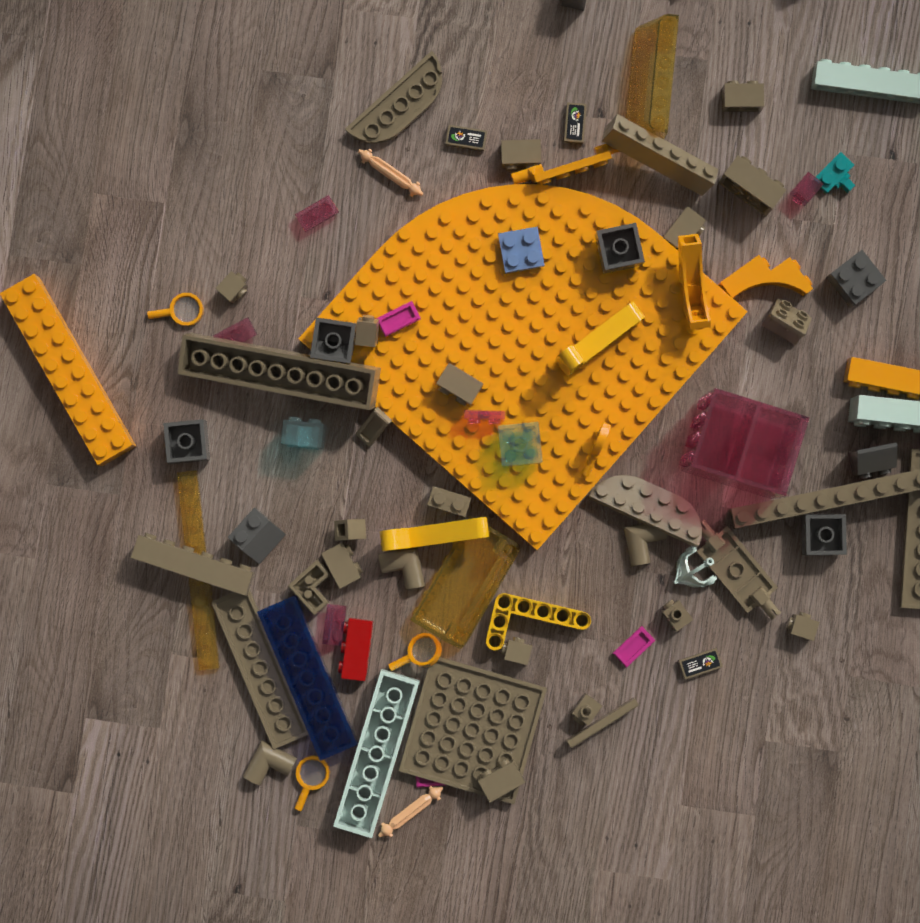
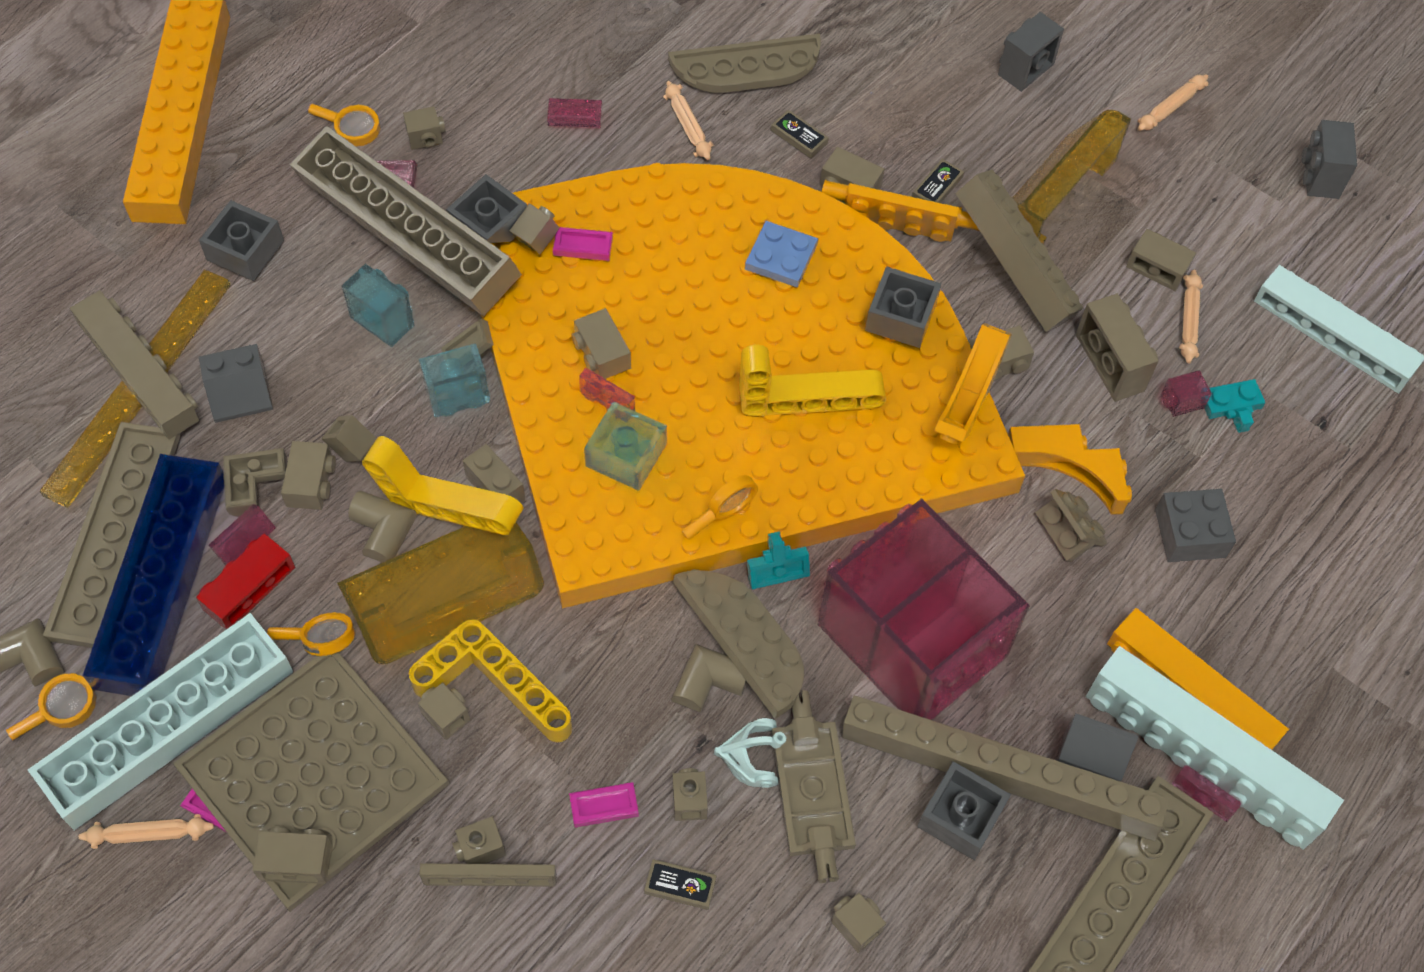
camera: 30 degrees right, 25 degrees down
none -> clear light blue brick [419,343,490,418]
none -> teal hinge [747,531,810,590]
none -> light nougat wheel [1179,270,1203,364]

